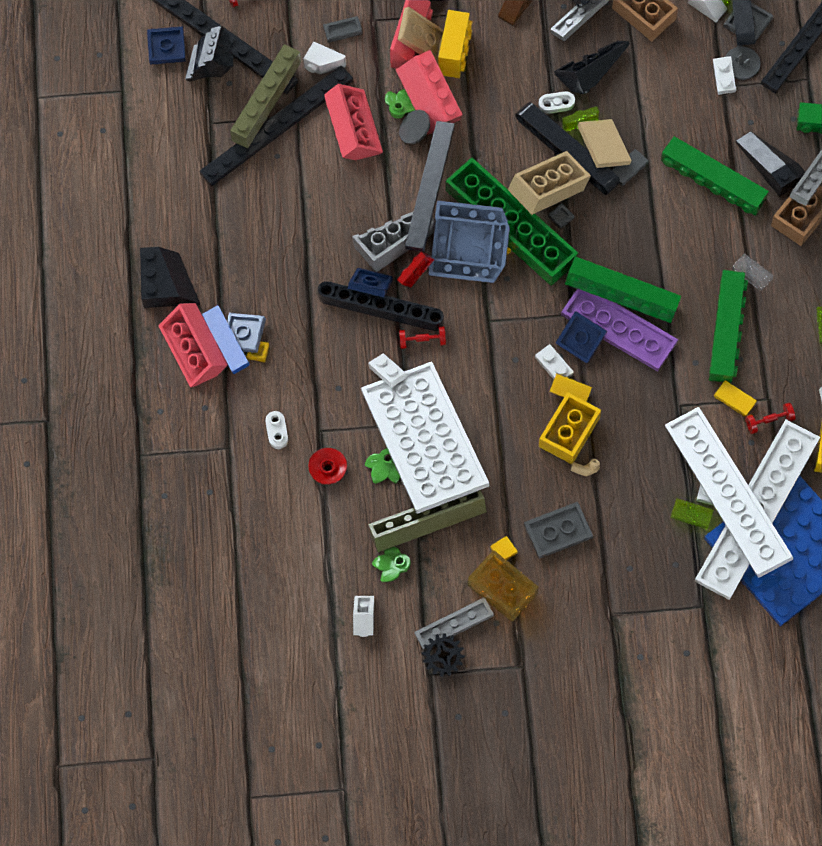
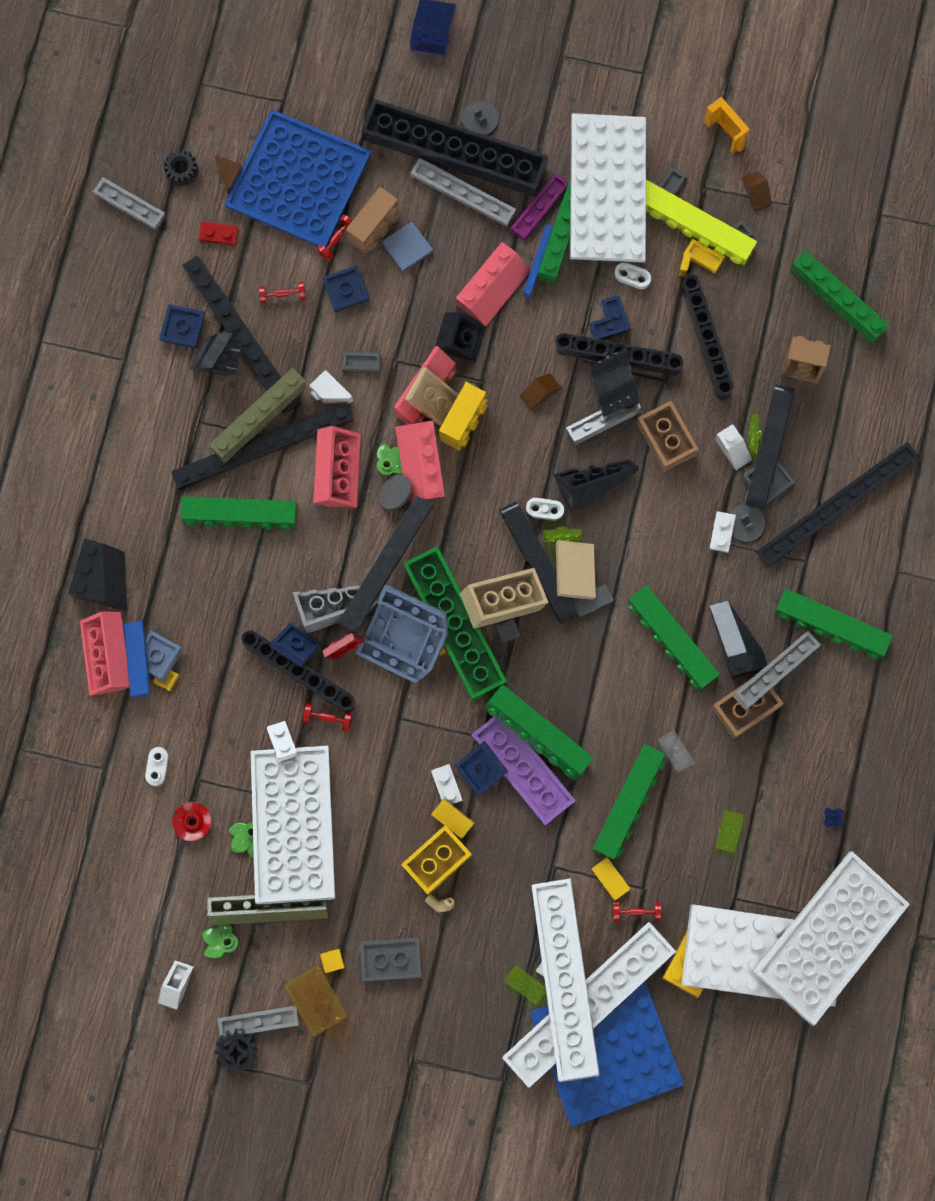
camera: 20 degrees right, 10 degrees up
none -> green brick [180,497,297,530]

